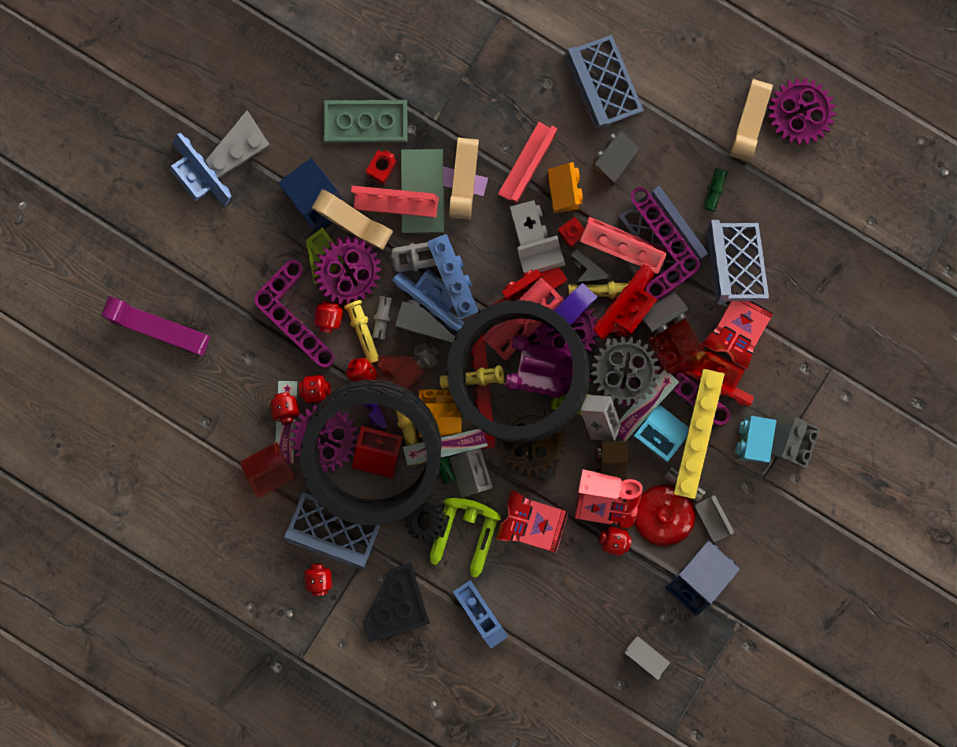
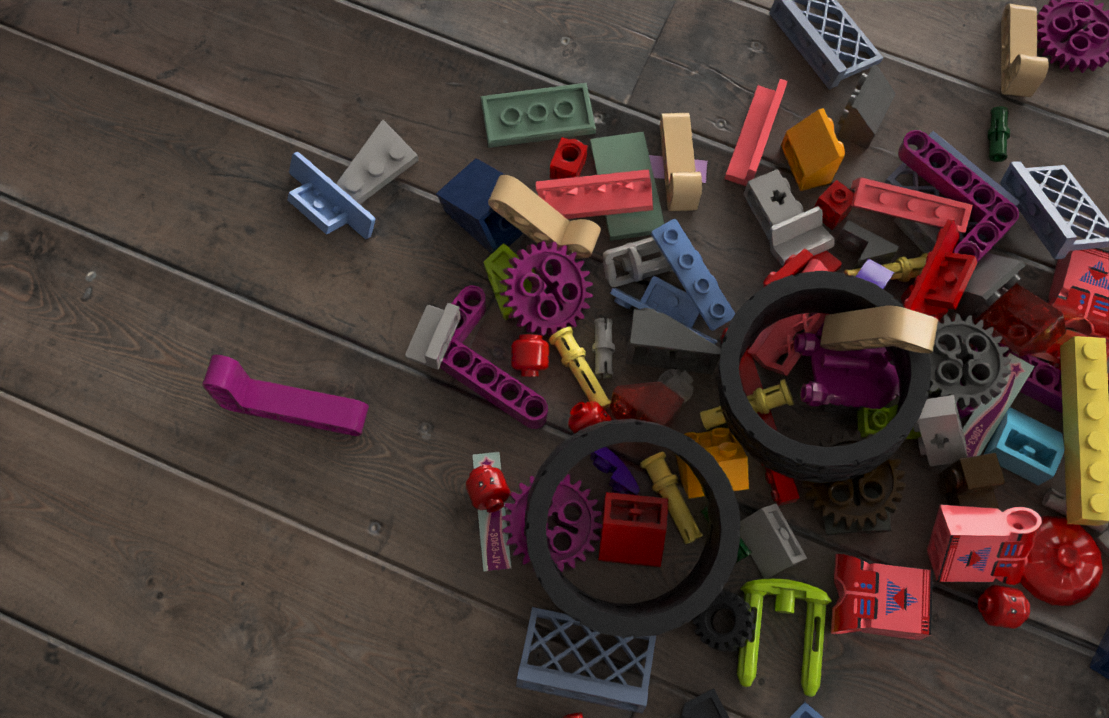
camera: 15 degrees left, 15 degrees down
clear red slope [240,442,297,499] -> none
red head [299,375,331,403] -> none
sticker [403,429,488,465] -> none
none -> light grey panel [405,303,461,370]
none -> tan beam [820,306,938,353]

